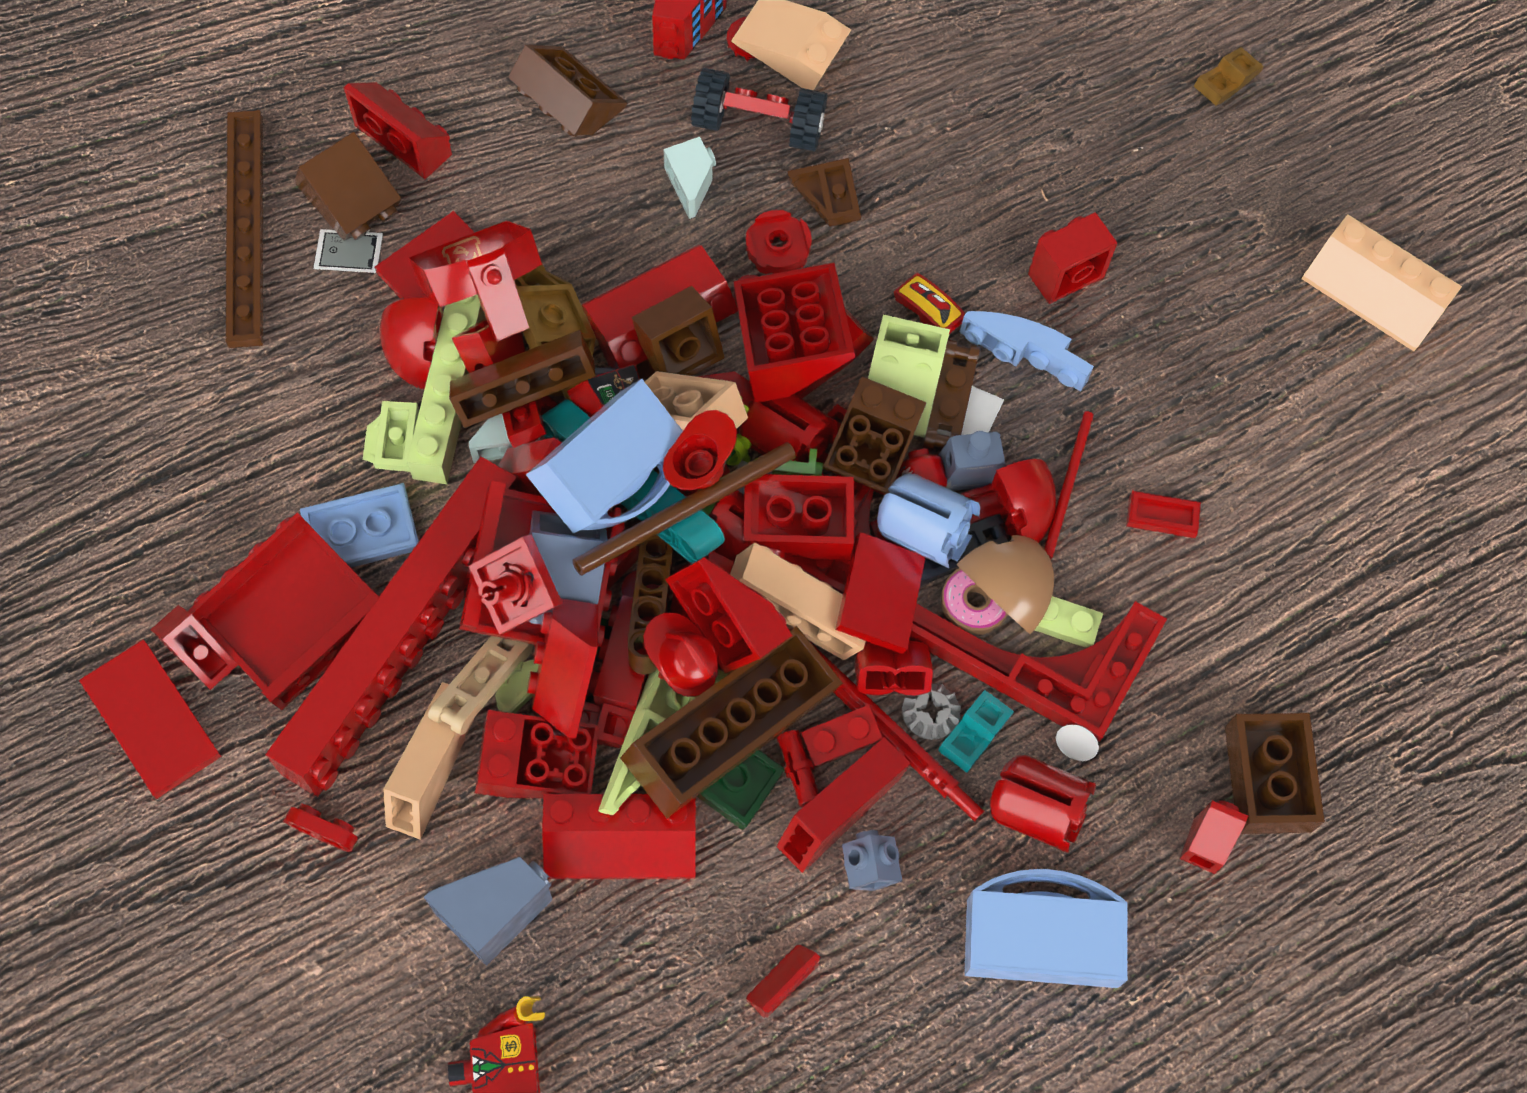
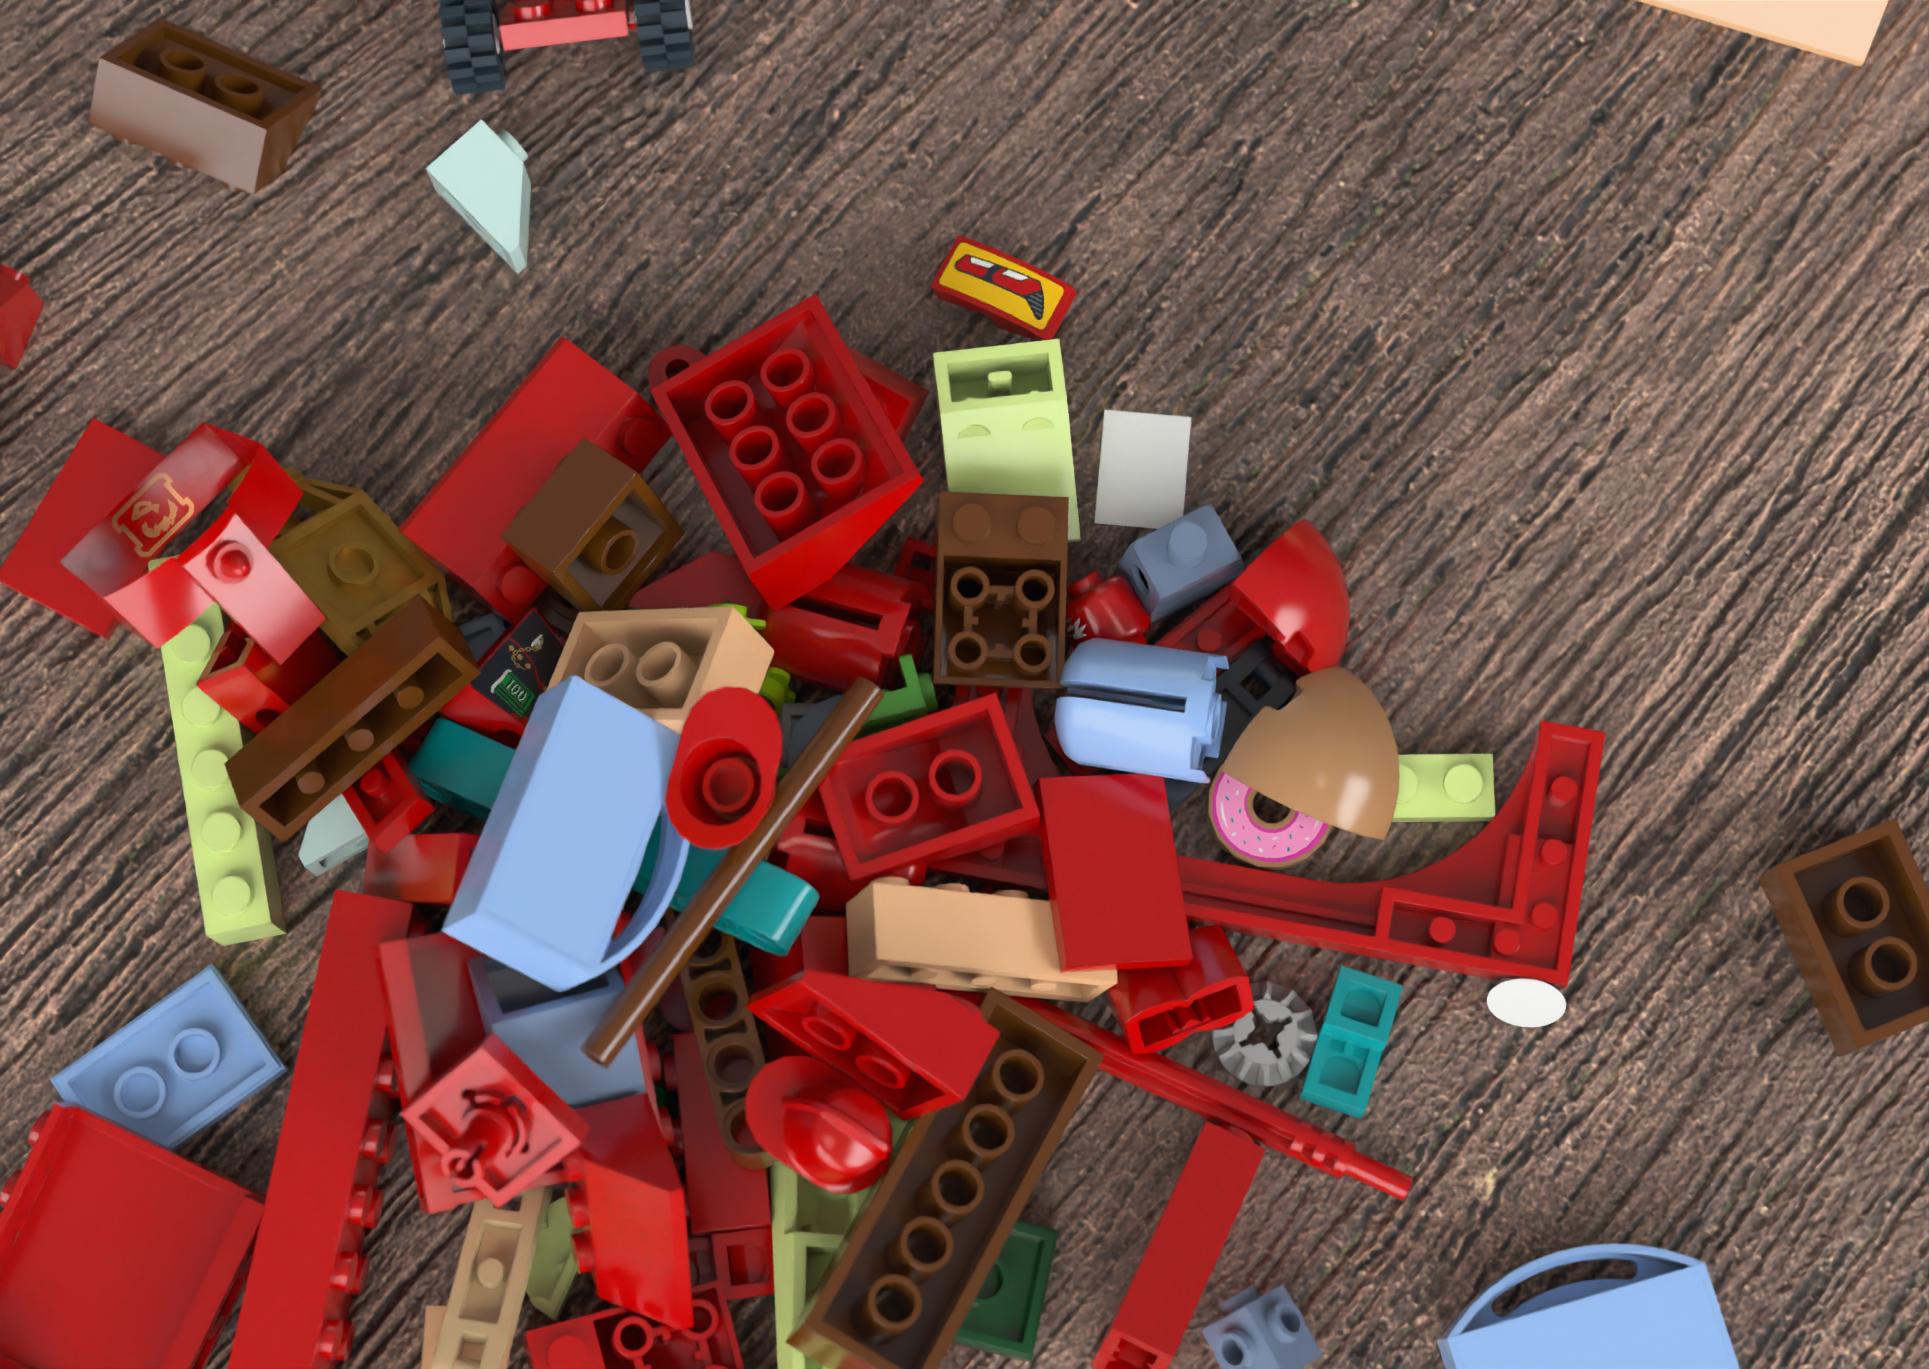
camera: 15 degrees left, 10 degrees up
yellowish green slope [362,401,419,472] -> none
red brick [380,298,443,390] -> none
red plate [745,210,812,274] -> none
red pin [777,730,819,808] -> none
reddish brown wing [787,158,861,227] -> none
red plate [801,705,883,767] -> none
reddish brown plate [923,339,981,450] -> none
light blue slope [960,311,1094,392] -> none
red cylinder [990,755,1096,854] -> none
red brick [1028,212,1117,304] -> none
red axle [1044,411,1094,560] -> none
red tile [1126,491,1201,538] -> none
slope [1179,800,1248,874] -> none

